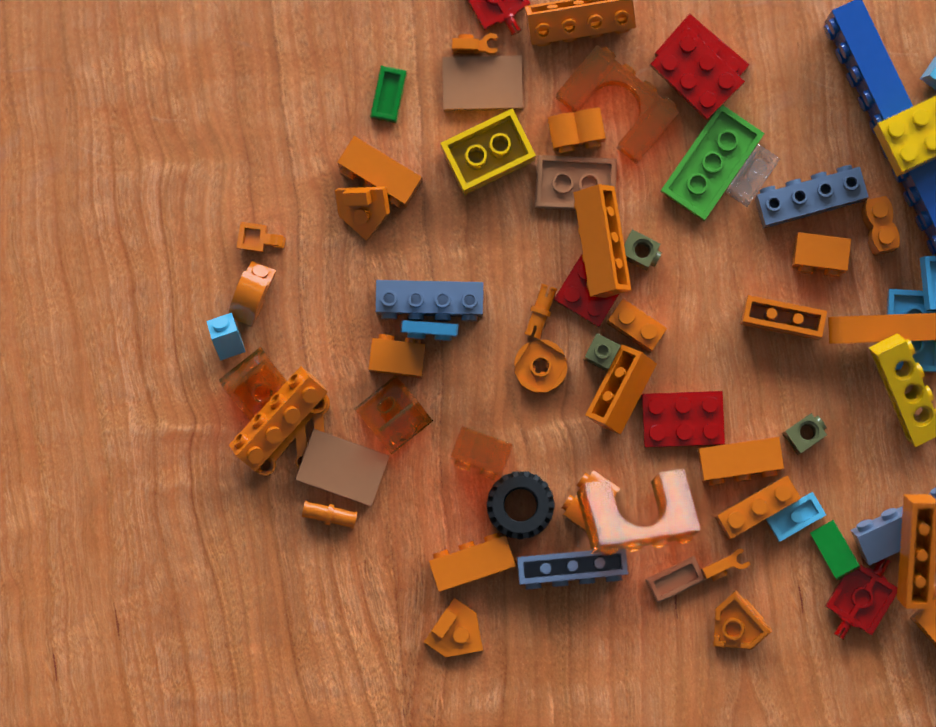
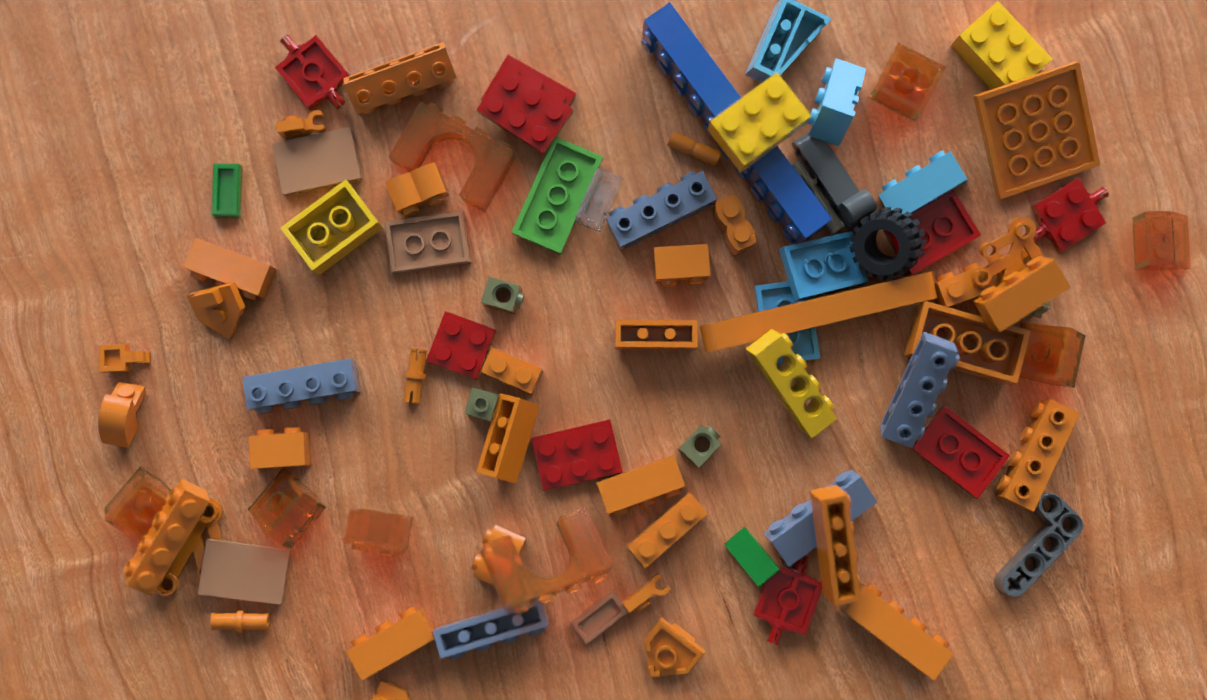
camera: 15 degrees left, 0 degrees up
medium azure brick [207,313,246,361] -> none
dark azure plate [402,320,459,341] -> none
black tyre [487,471,555,539] -> none
orange plate [514,340,567,393] -> none
orange brick [573,184,631,298] -> none
medium azure plate [765,492,826,542] -> none
none -> orange piece [667,131,722,167]

